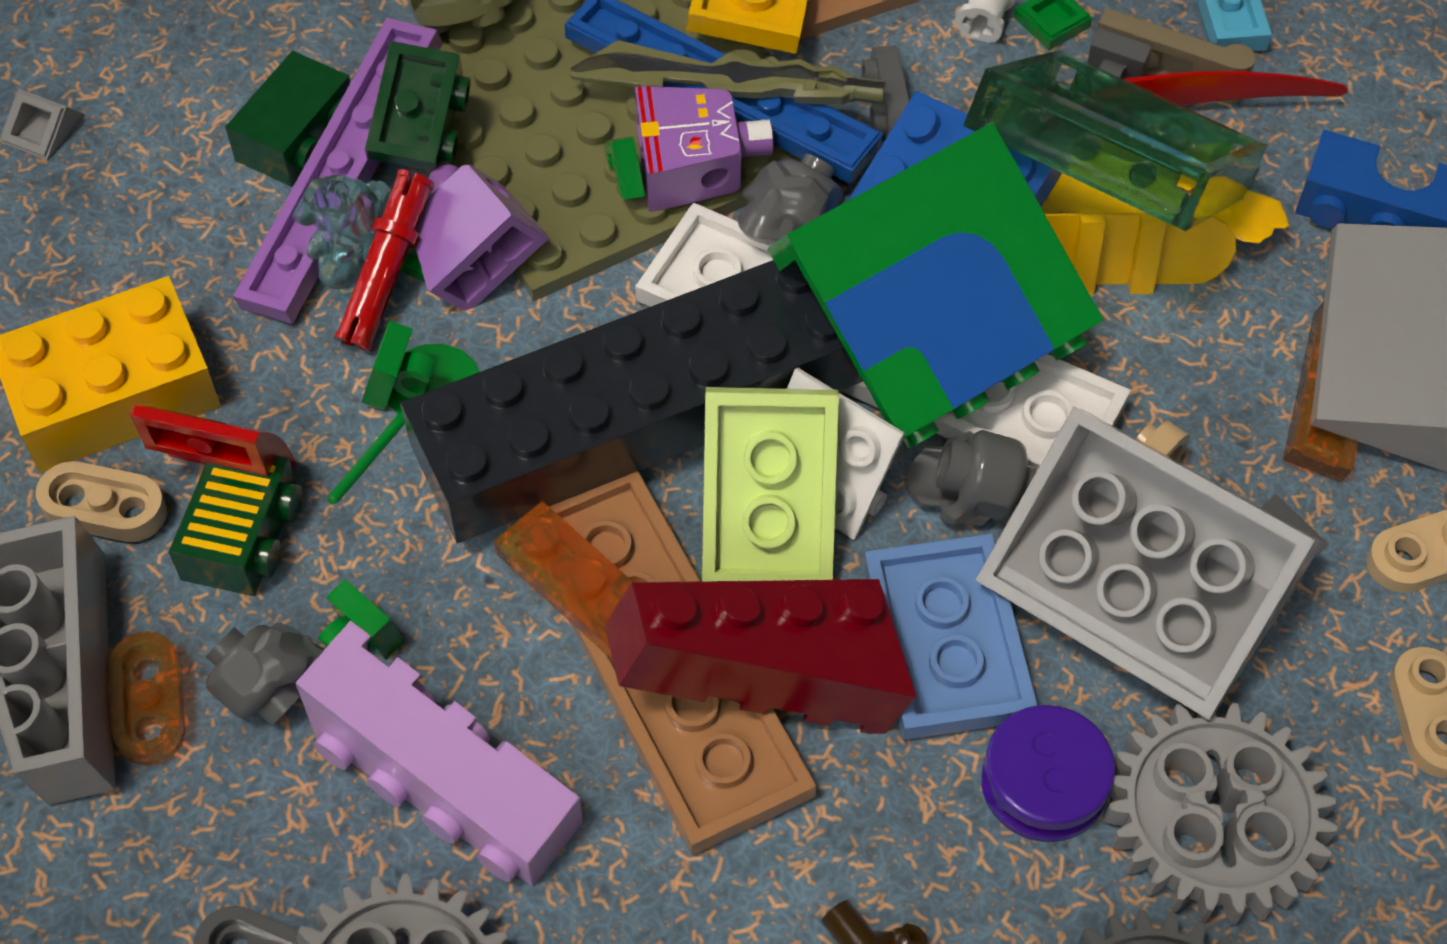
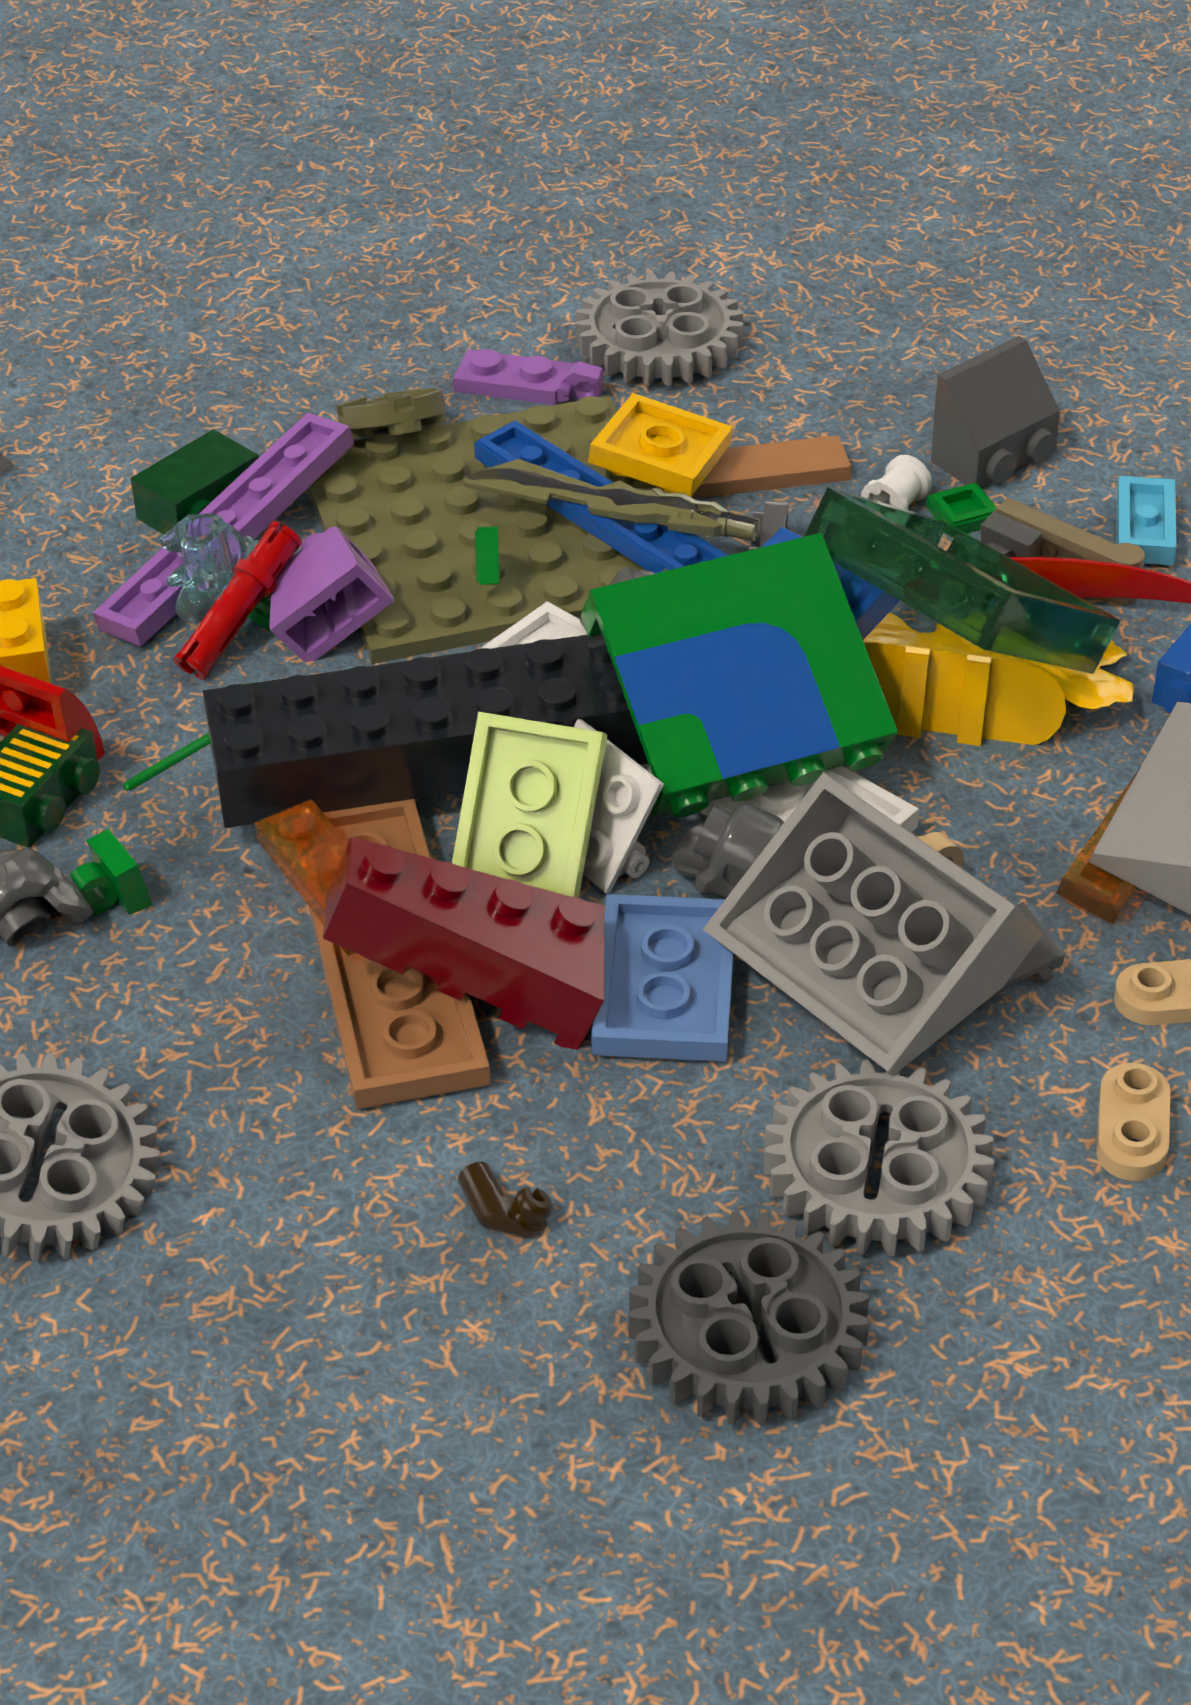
camera: 15 degrees right, 15 degrees down
lavender wedge [295,620,583,887] -> none
green tile [361,320,436,410] -> none
dark green bracket [365,40,471,178] -> none
medium lavender torso [635,86,773,212] -> none
dark purple head [981,705,1115,842] -> none

